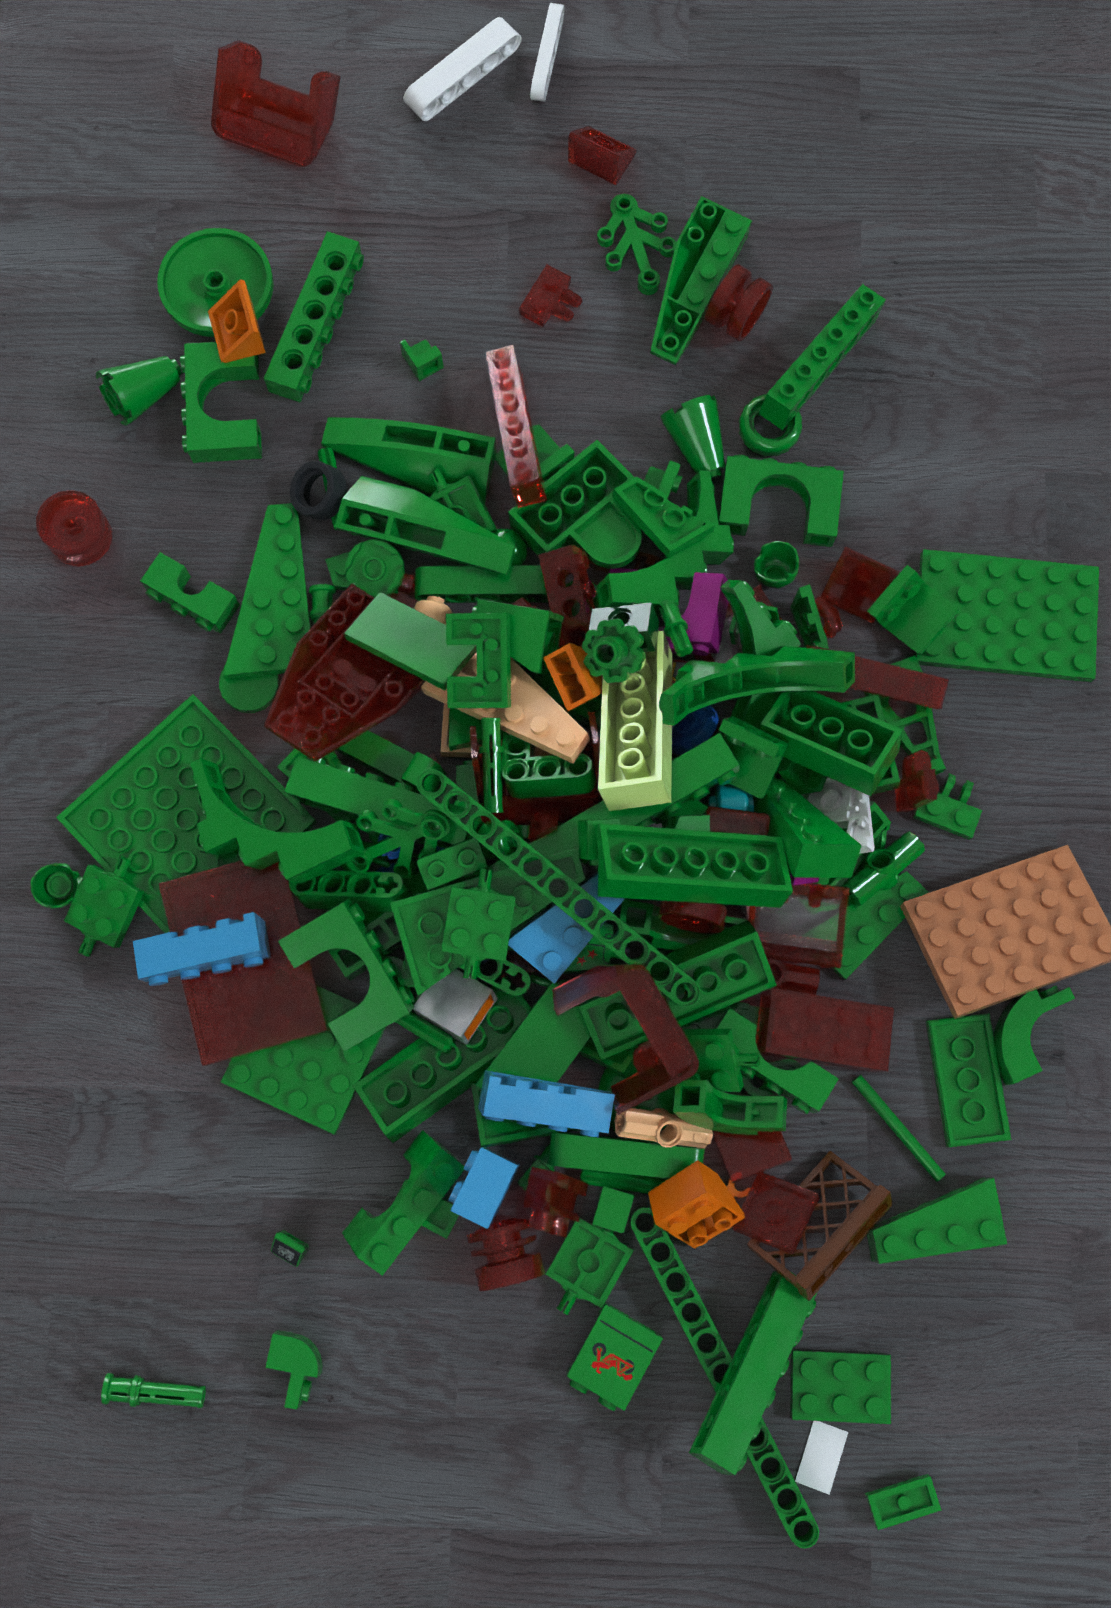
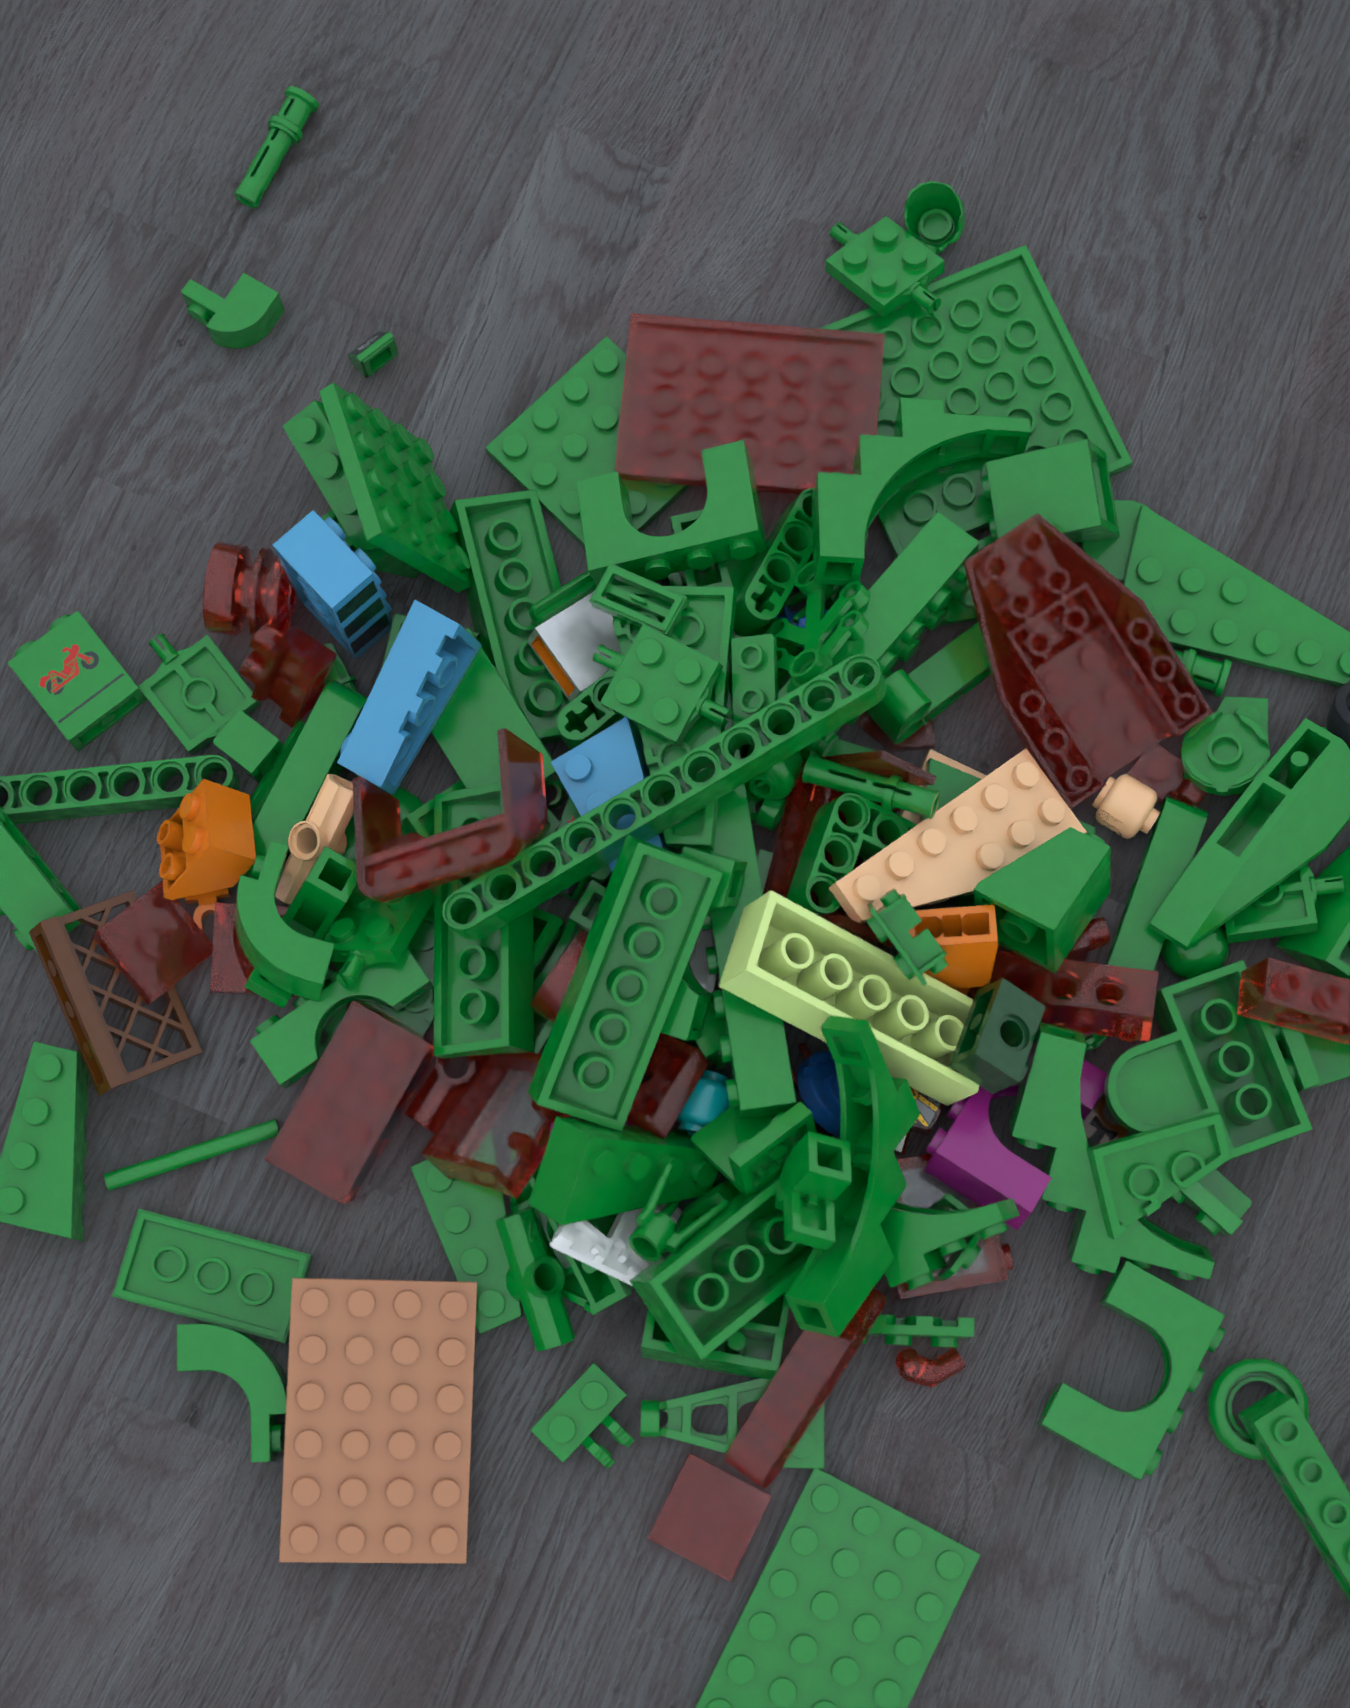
camera: 115 degrees right, 0 degrees up
dark azure wedge [133,912,271,986] -> none
green arch [140,552,240,634] -> none
green tile [344,592,477,691] -> none
green plate [446,612,511,708] -> none
clear red bracket [528,803,569,842] -> none
green plant [582,618,646,683] -> none
green axle [658,600,693,657] -> none
green cone [660,395,725,480] -> none
green hair [754,541,799,589] -> none
clear red slope [820,546,899,623] -> none
green bracket [867,565,959,655] -> none
clear red hinge [895,749,939,812] -> none
none -> green arch [235,841,335,1002]
none -> green plate [319,383,472,593]
none -> green tile [589,563,690,638]
none -> green plant [629,1163,730,1262]
none -> clear red tile [648,1454,772,1581]
none -> green brick [775,1131,852,1251]
none -> green hinge [866,888,948,986]
none -> green slope [982,439,1120,552]

